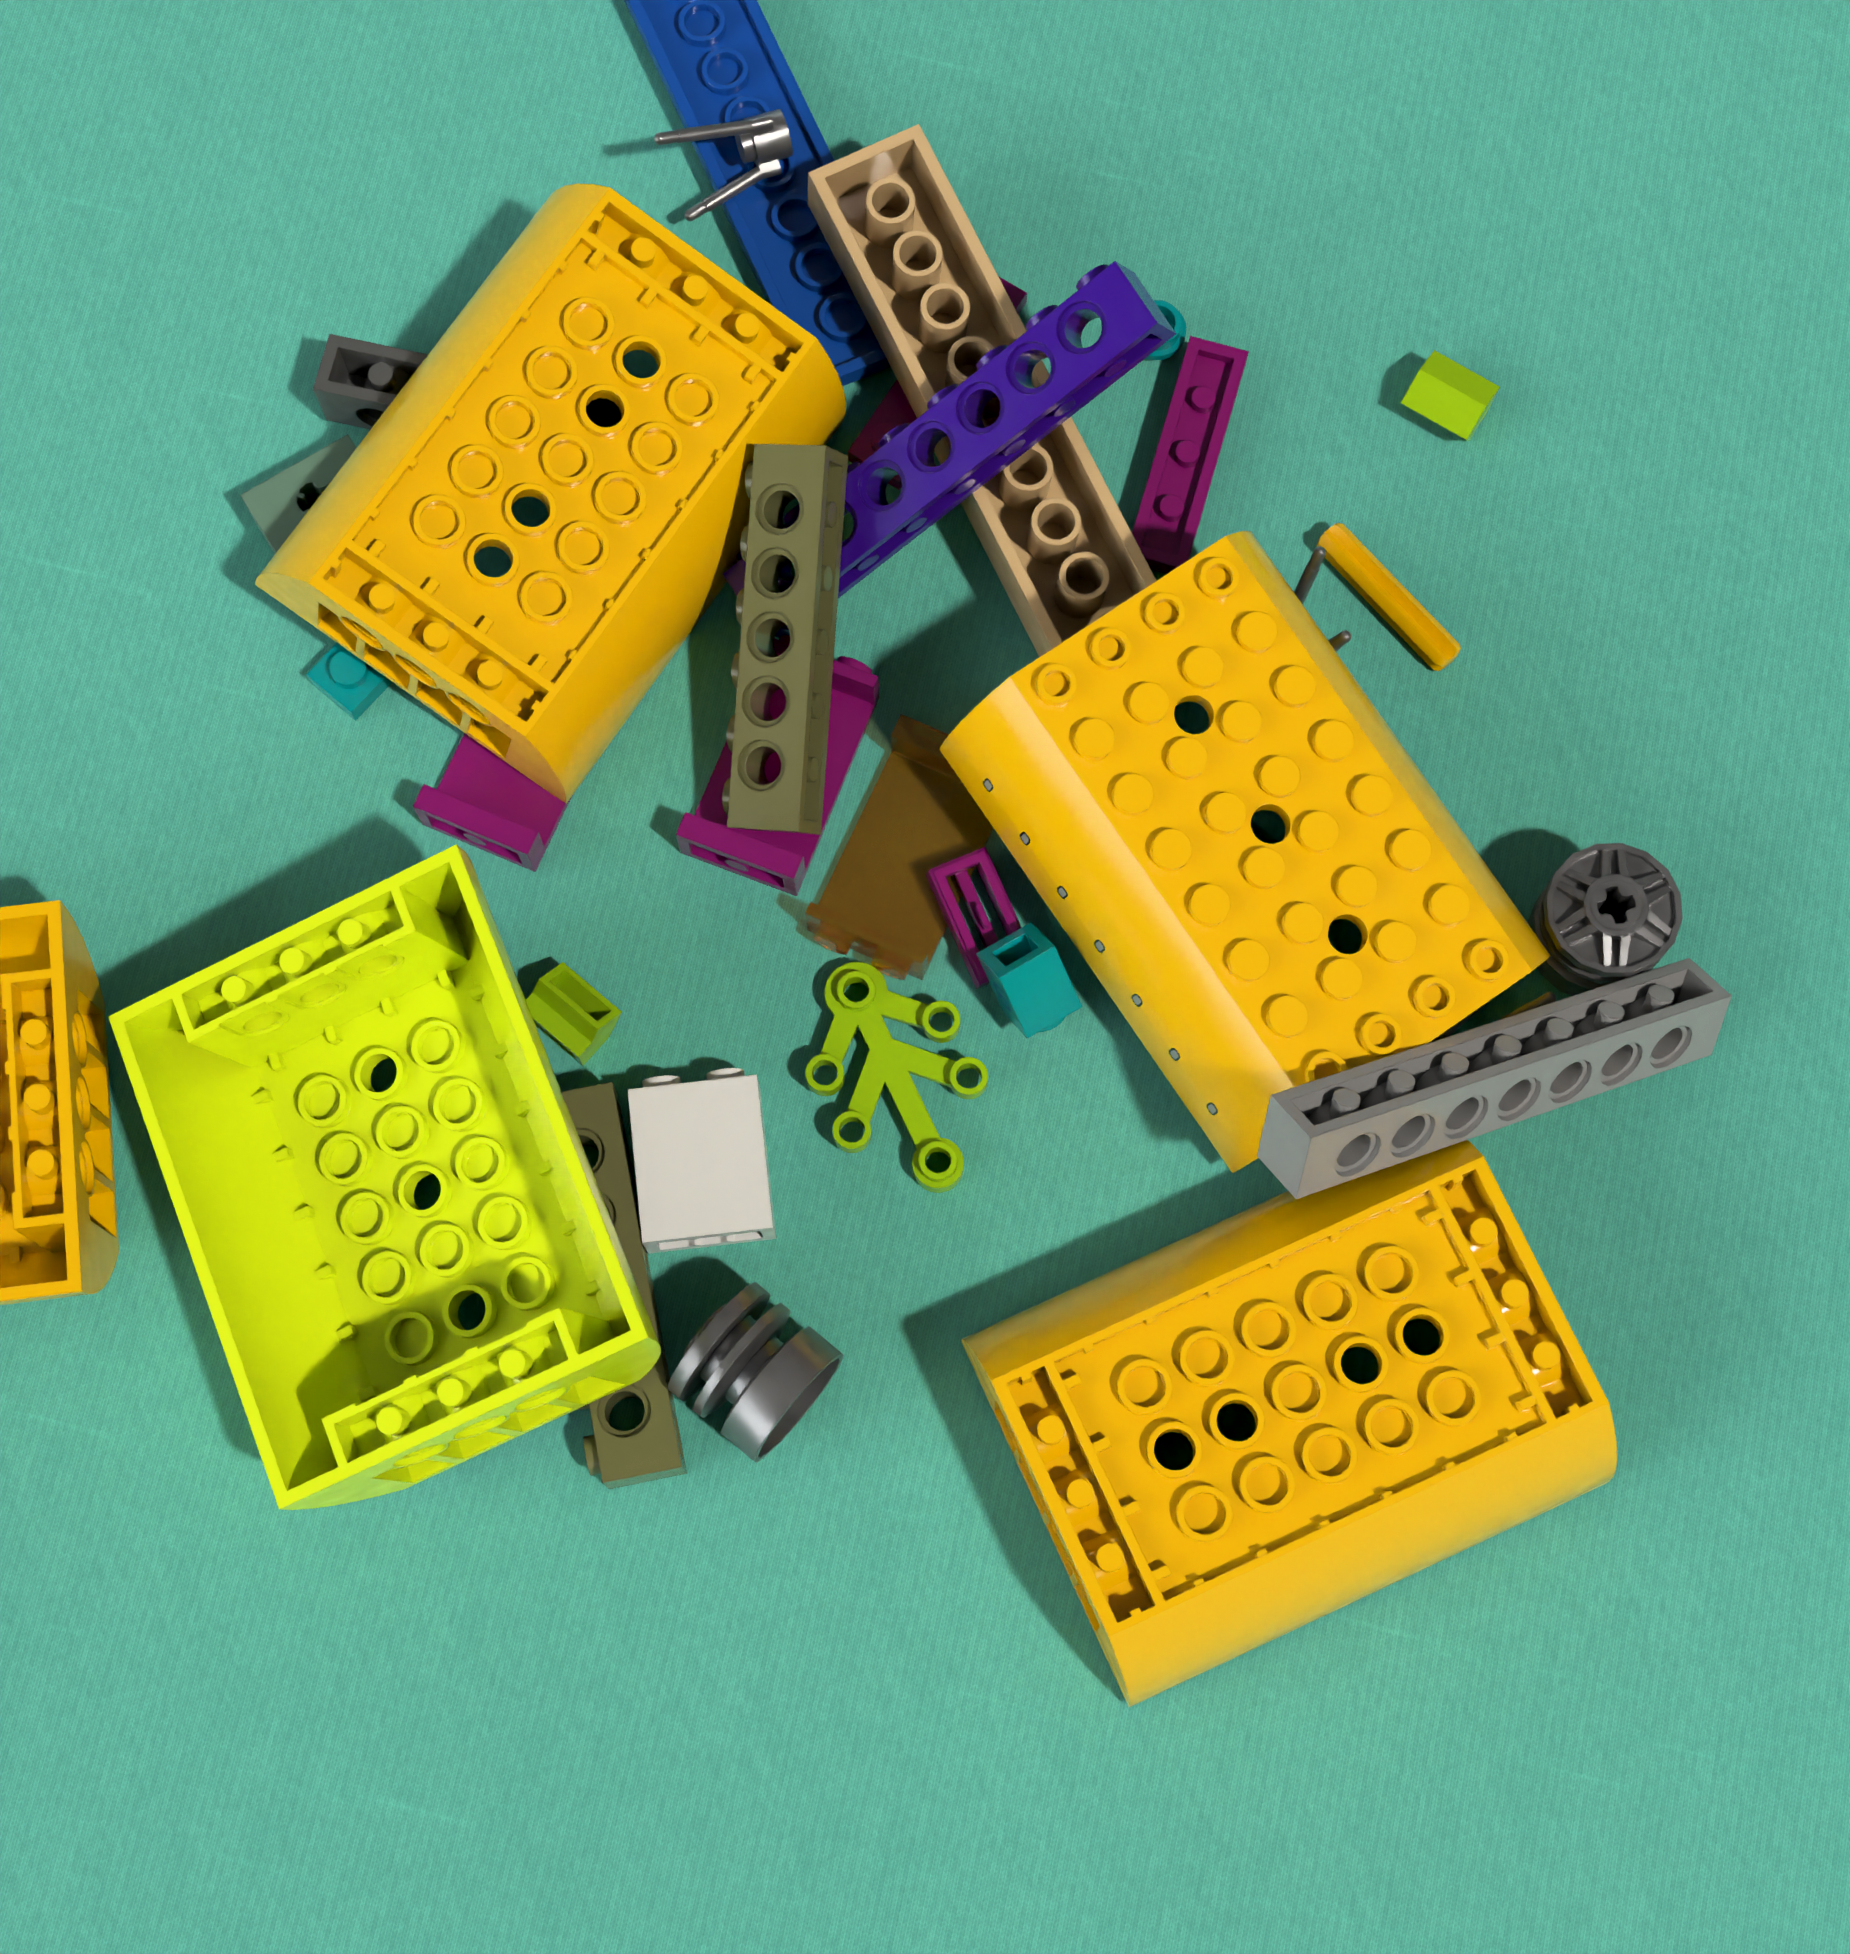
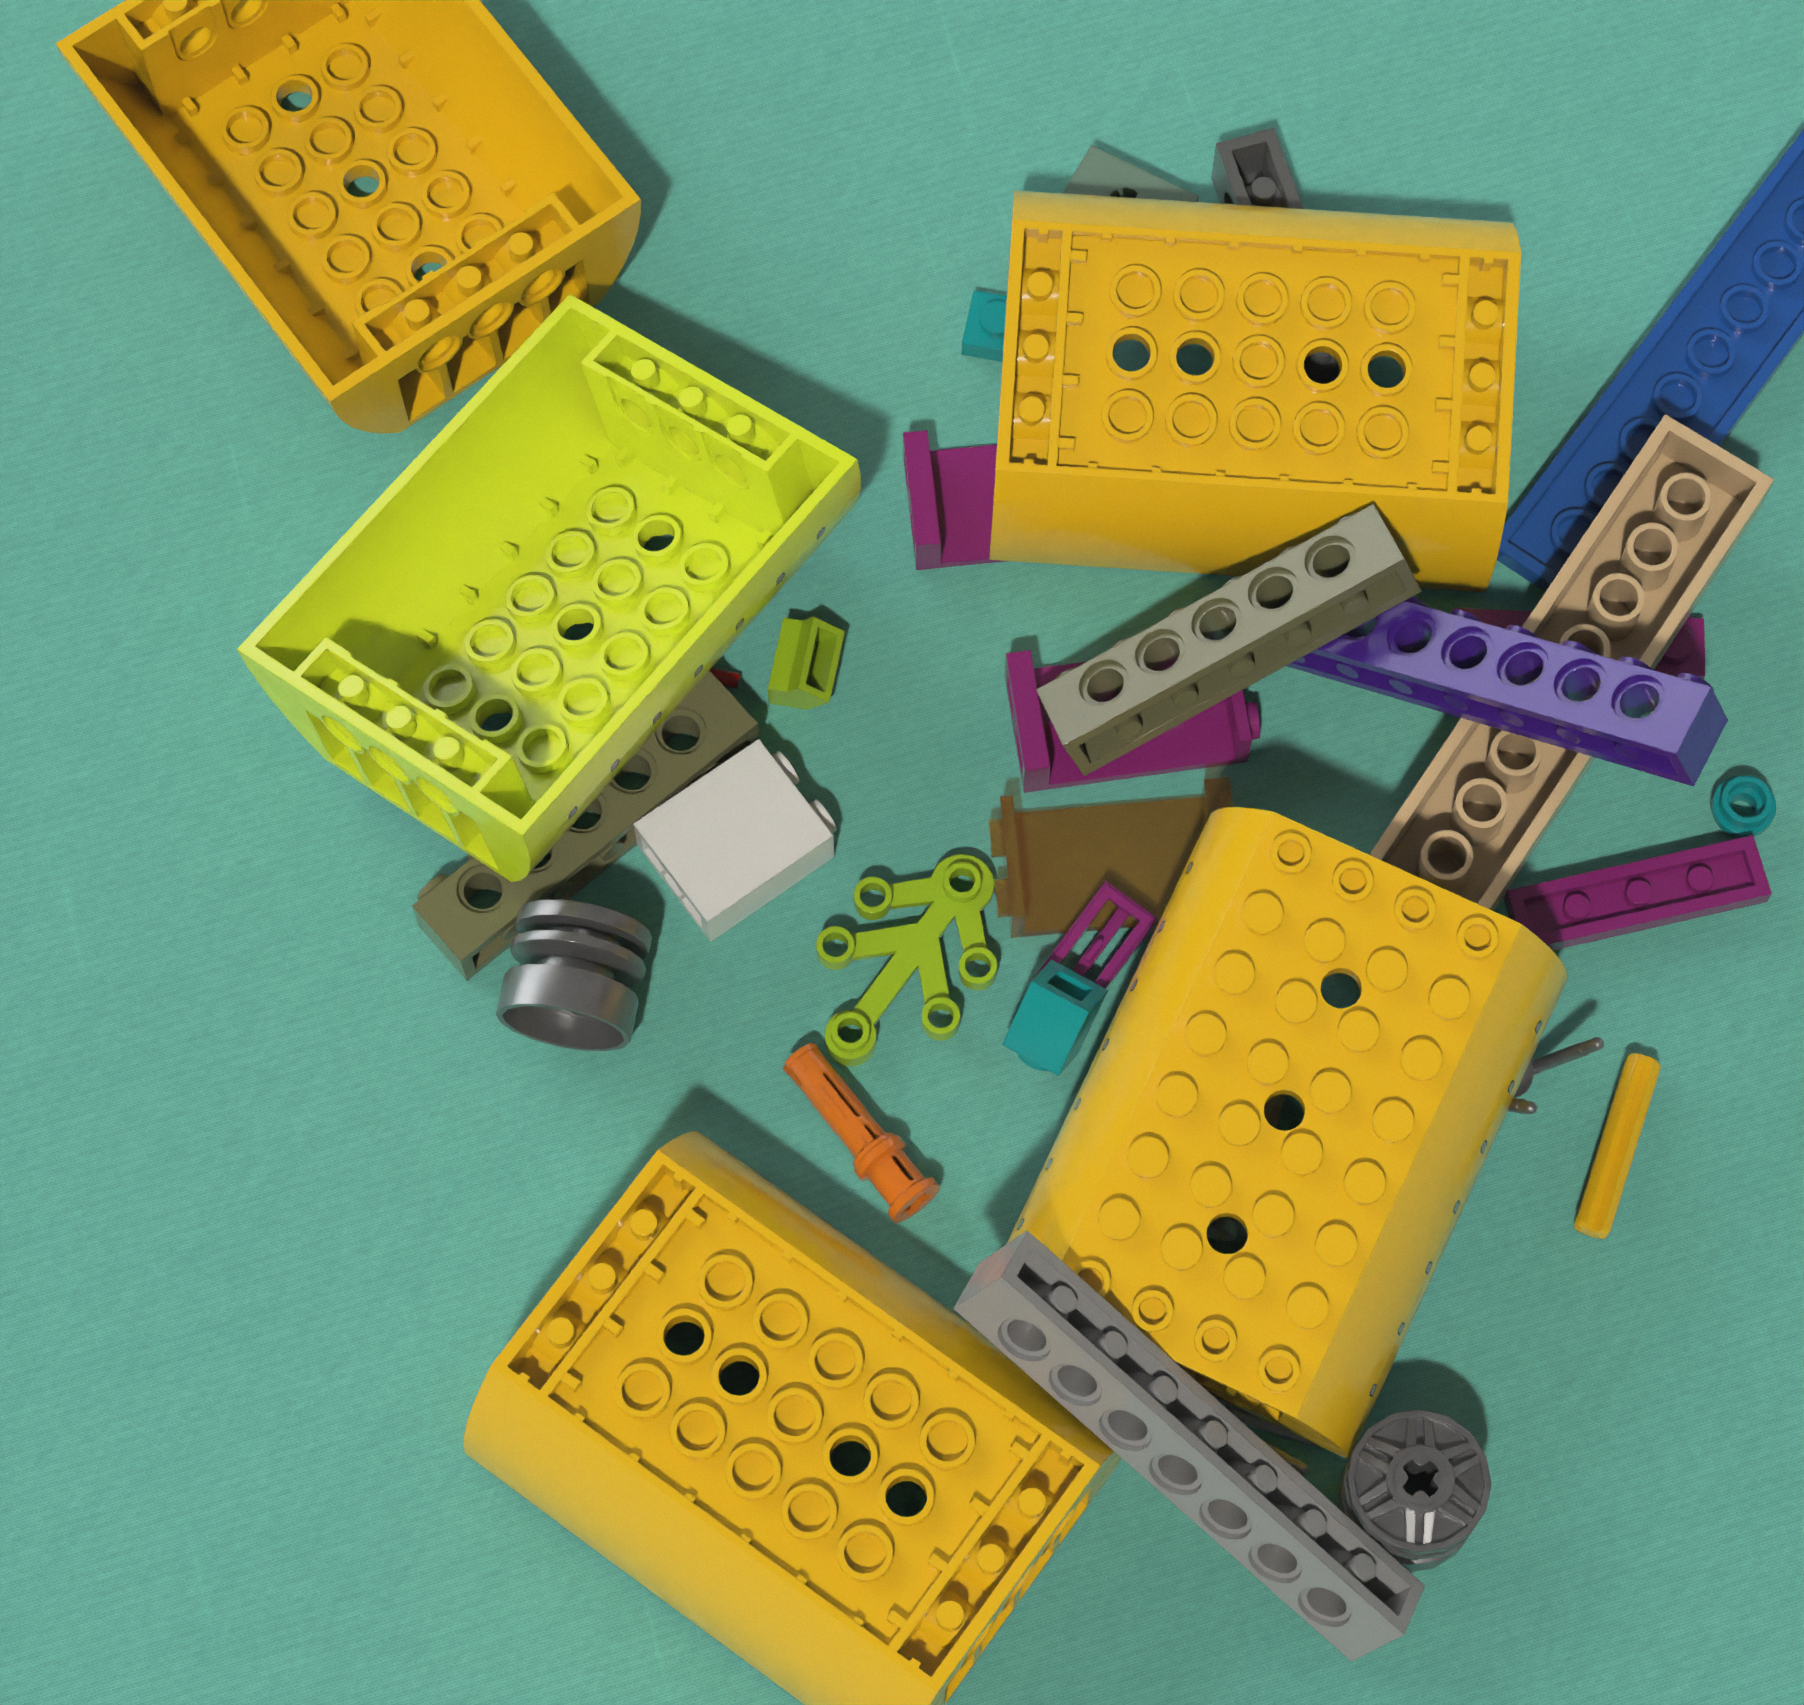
camera: 60 degrees right, 5 degrees down
flat silver plant [654,109,793,221] -> none
none -> orange pin [782,1043,940,1223]

